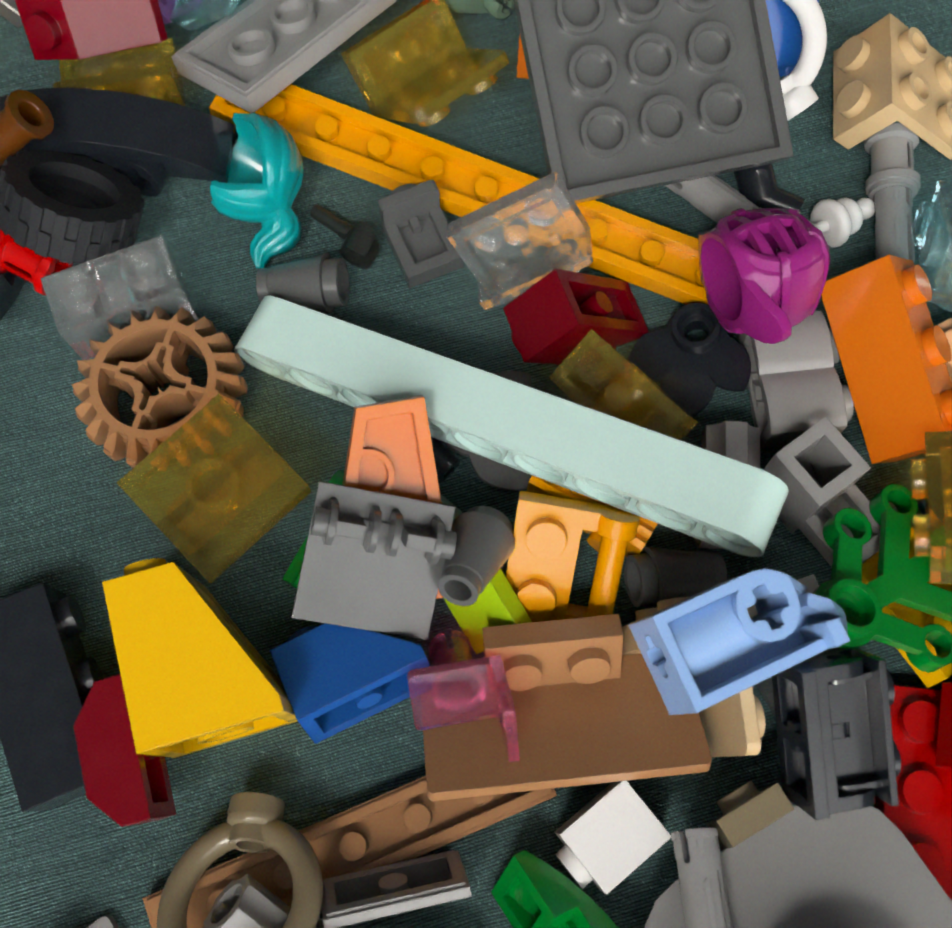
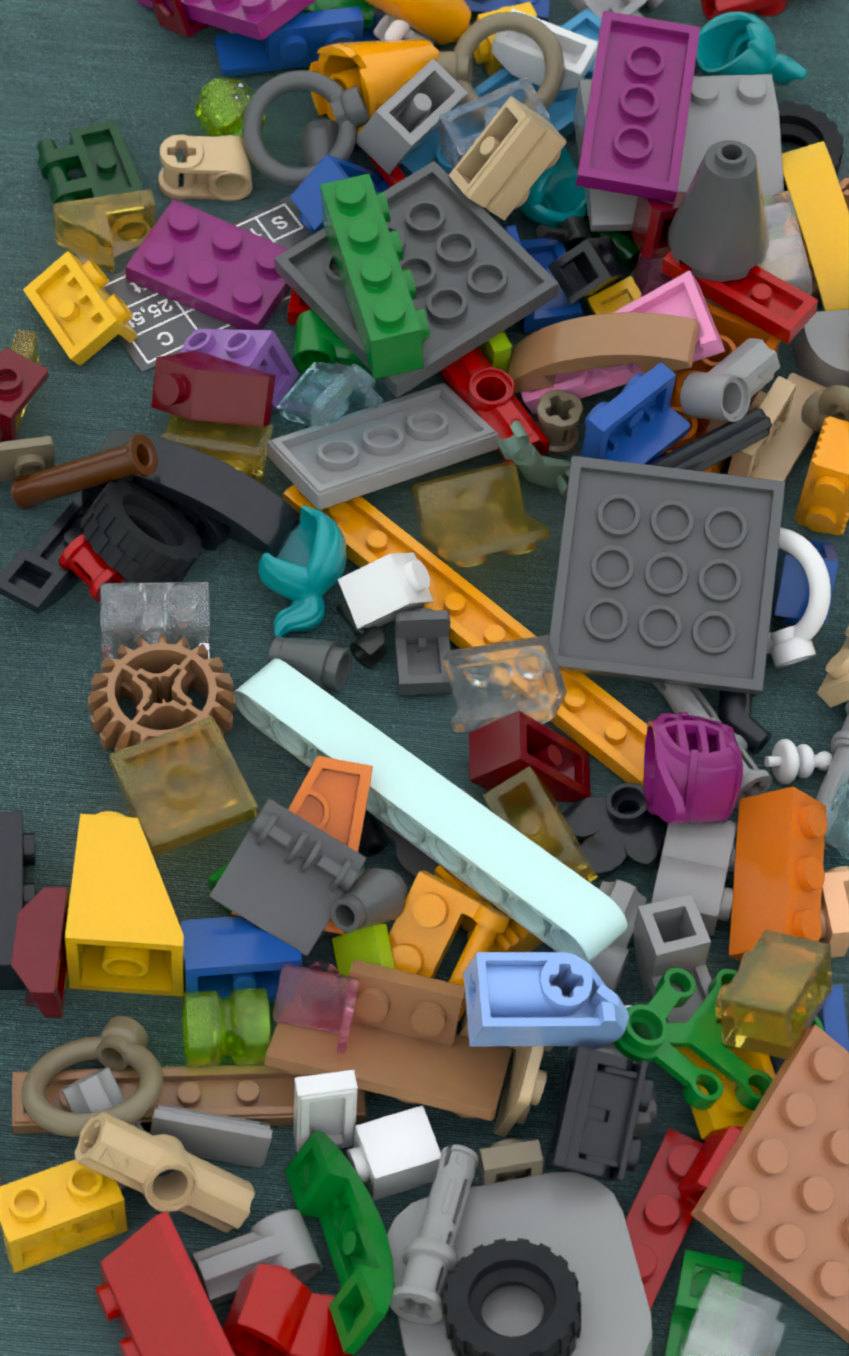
camera: 15 degrees right, 15 degrees down
none -> clear neon green wheel [182,988,270,1067]
none -> white tile [293,1070,358,1153]
none -> white brick [338,552,433,629]

